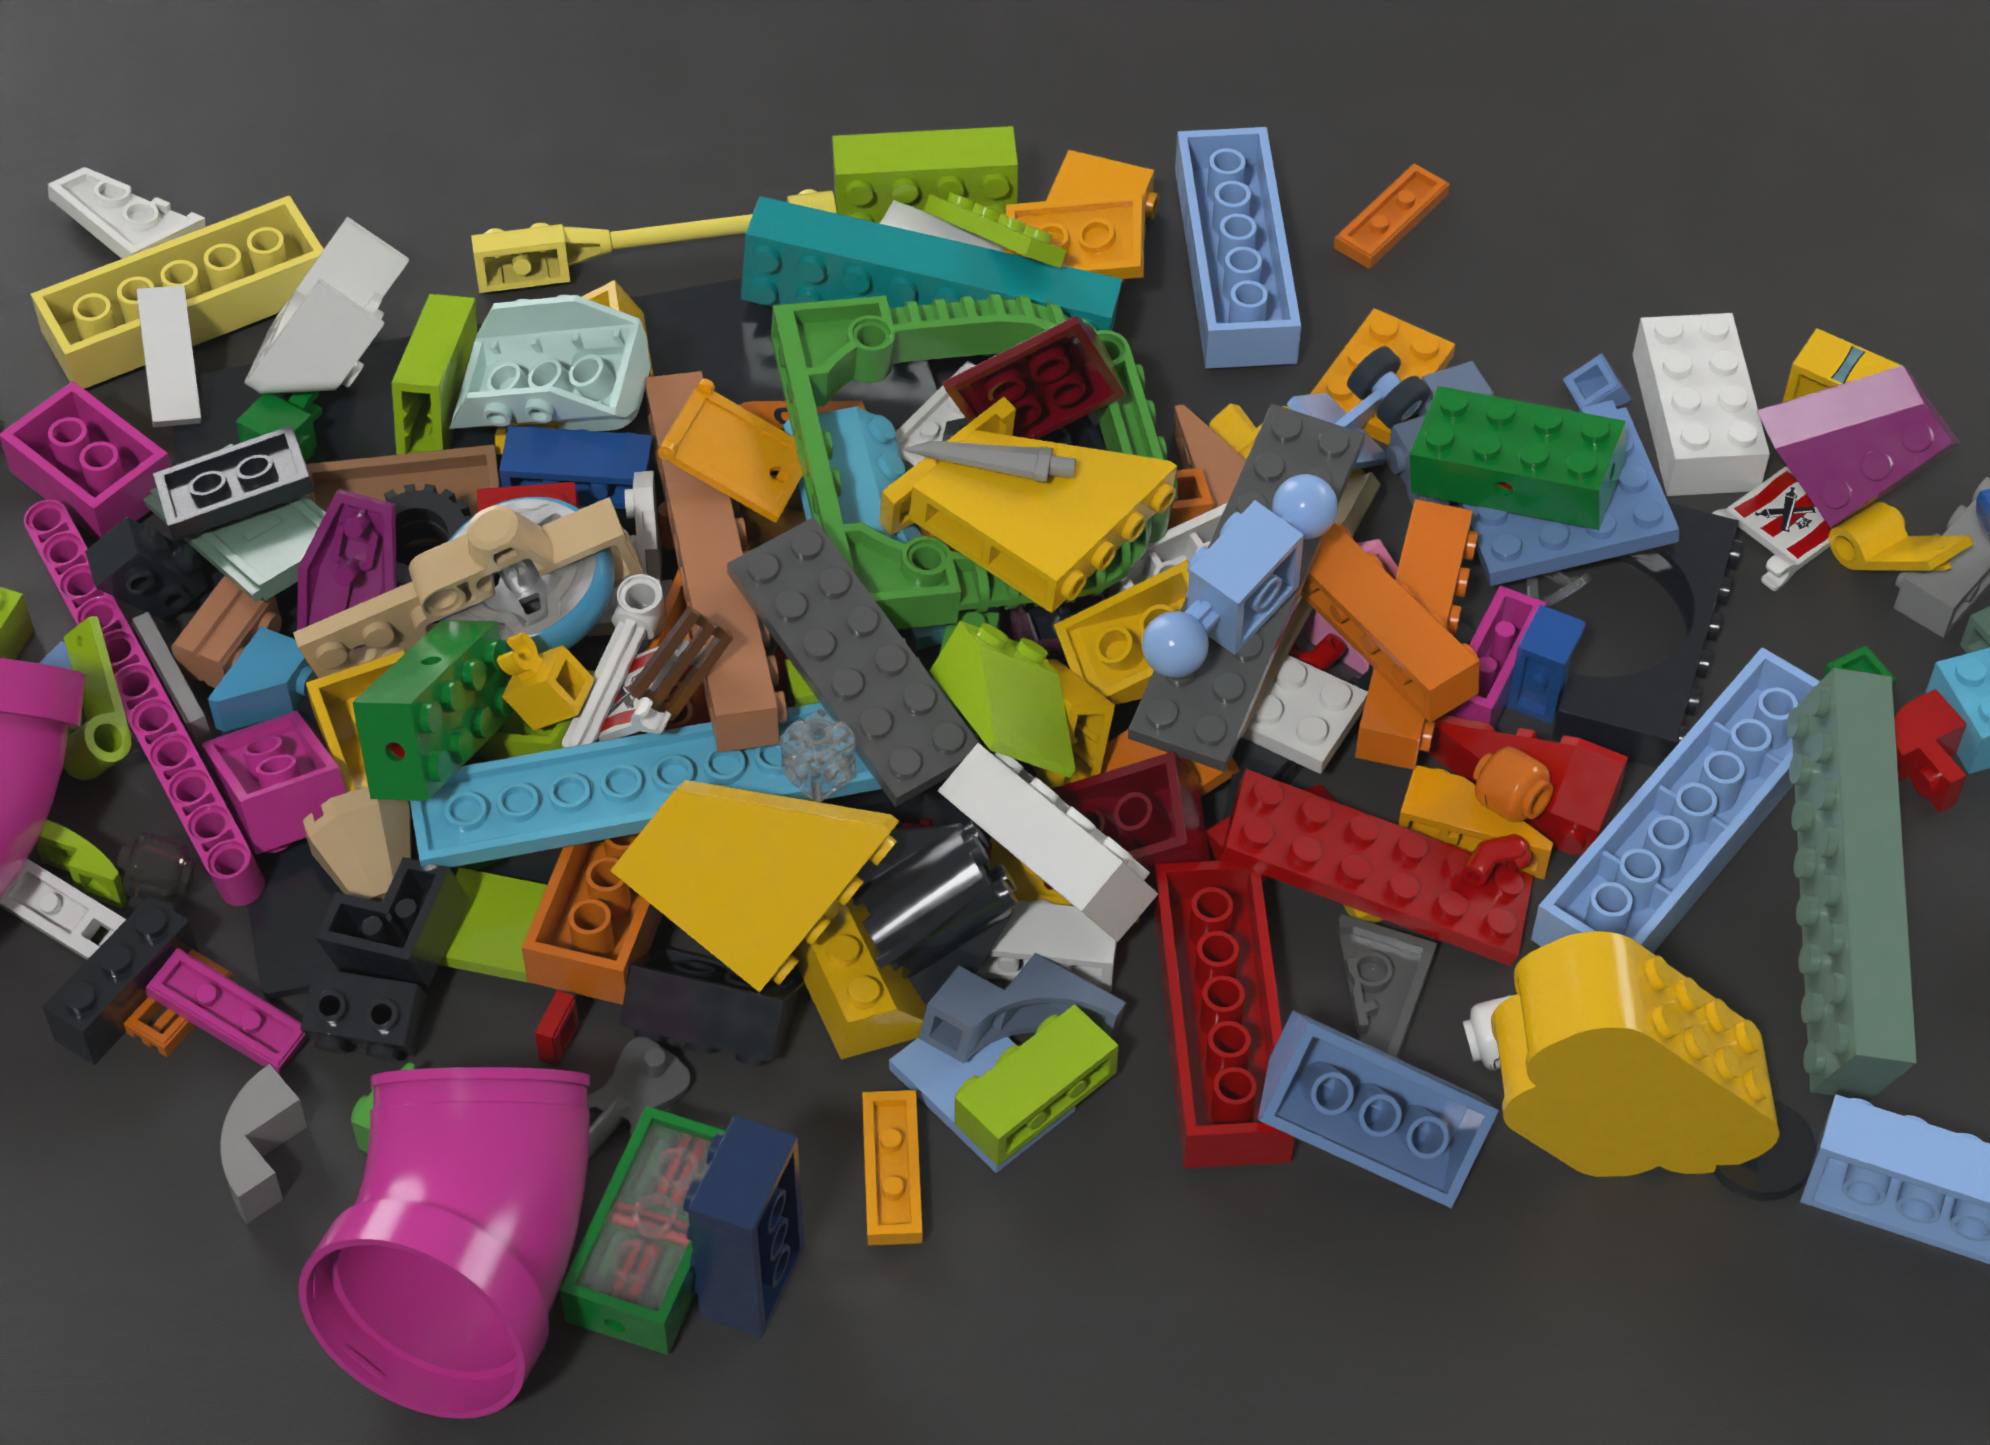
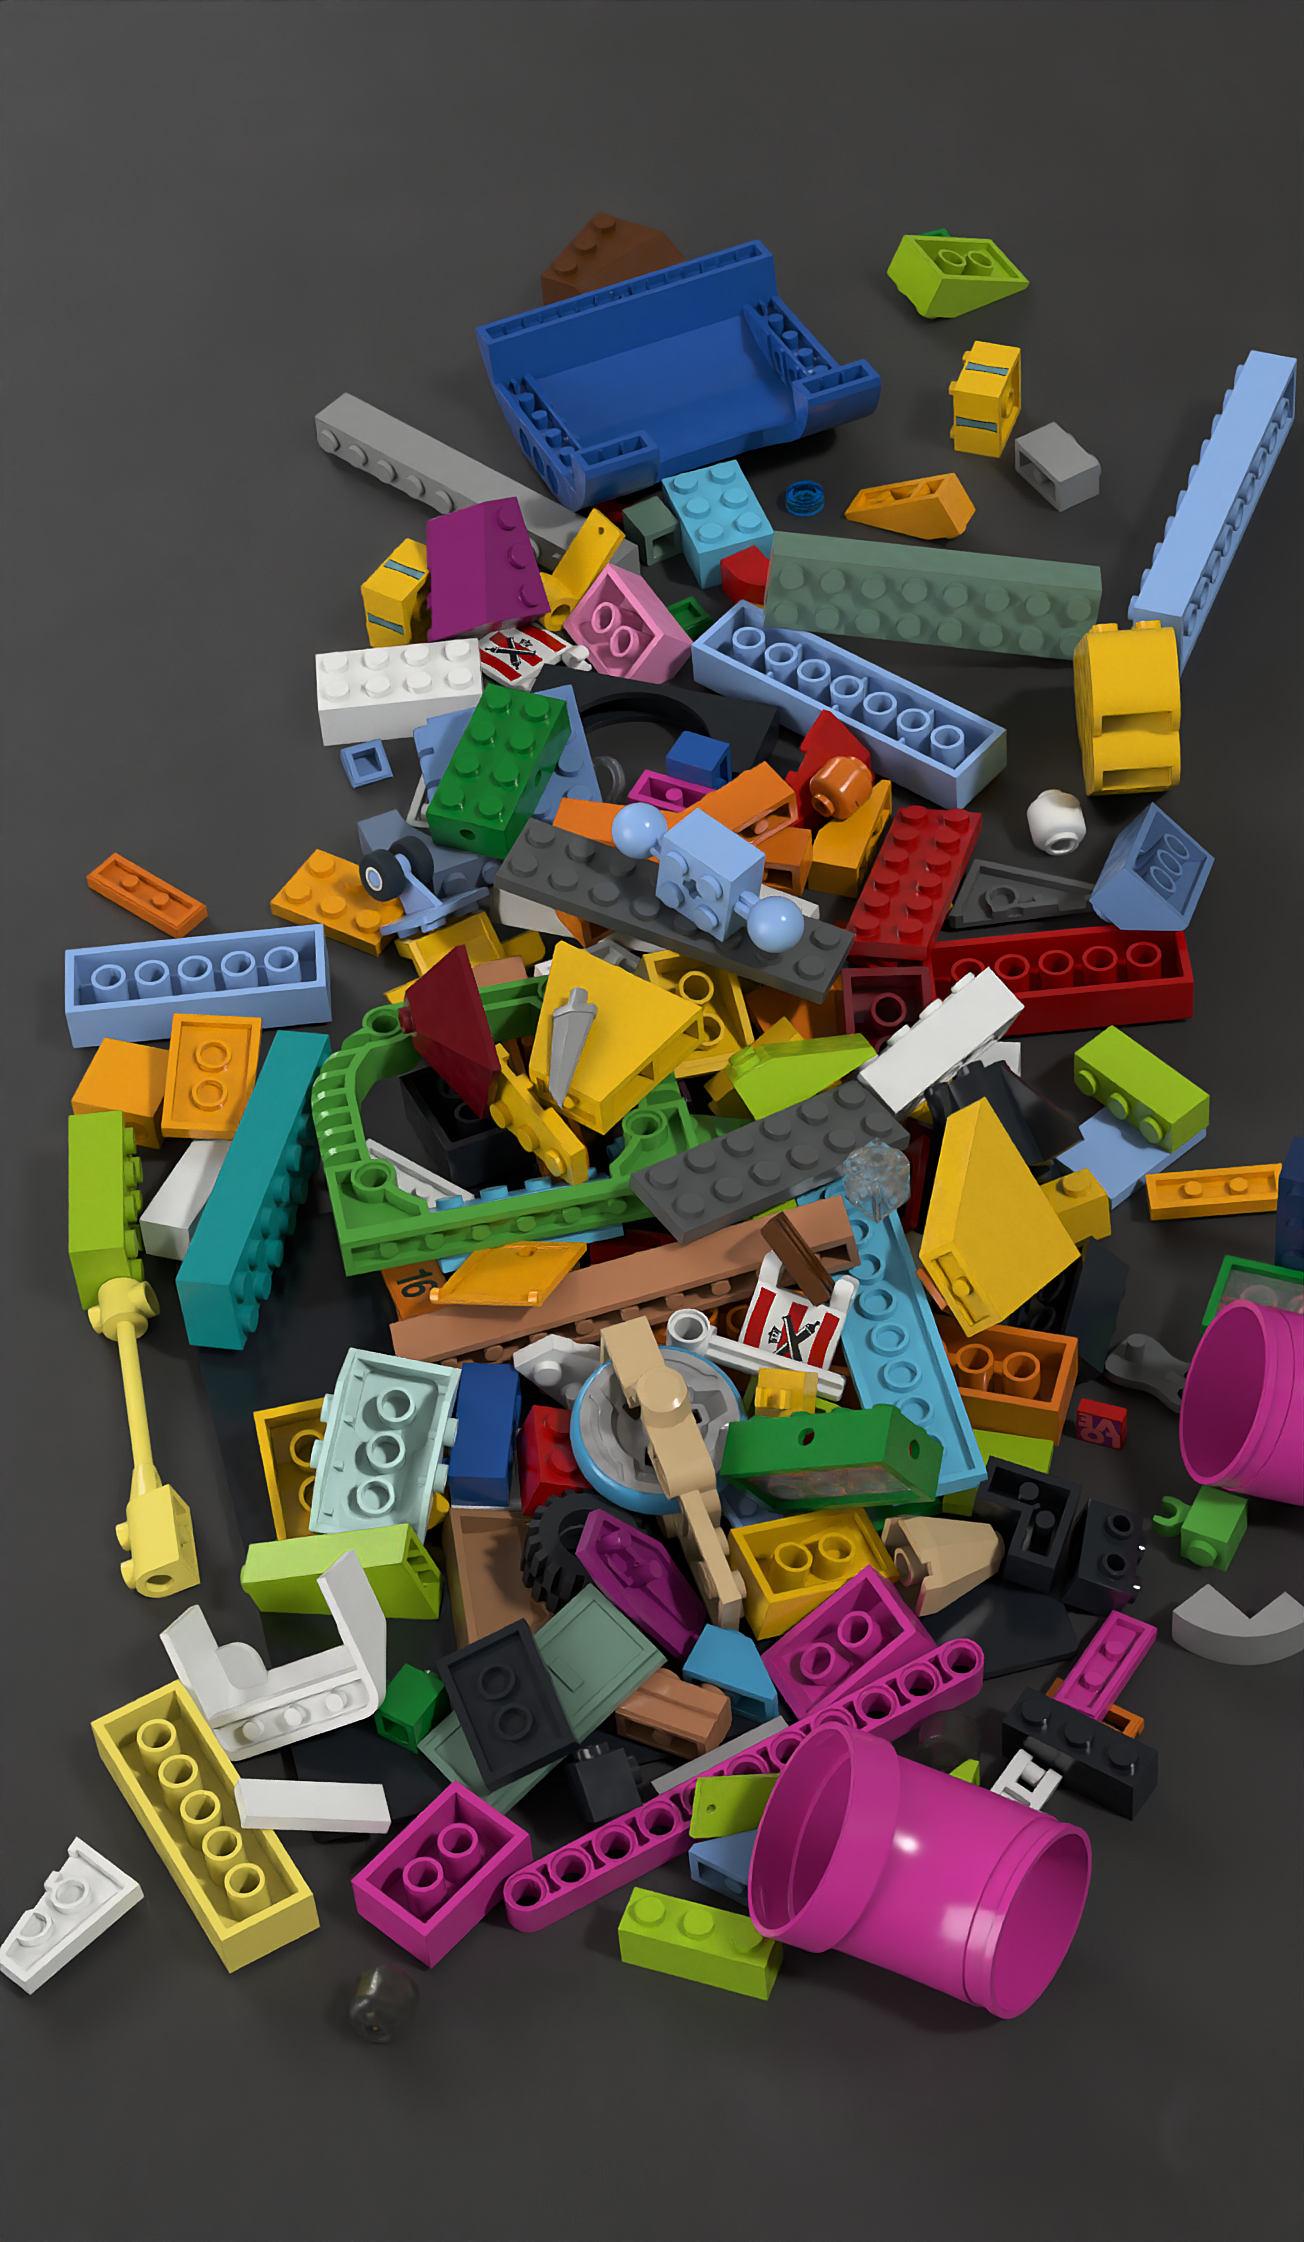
camera: 85 degrees left, 5 degrees down
sand blue arch [919,953,1126,1063] -> none
lime plate [923,192,1067,268] -> none
red arm [1462,834,1532,886] -> none
none -> bright pink slope [562,563,693,684]

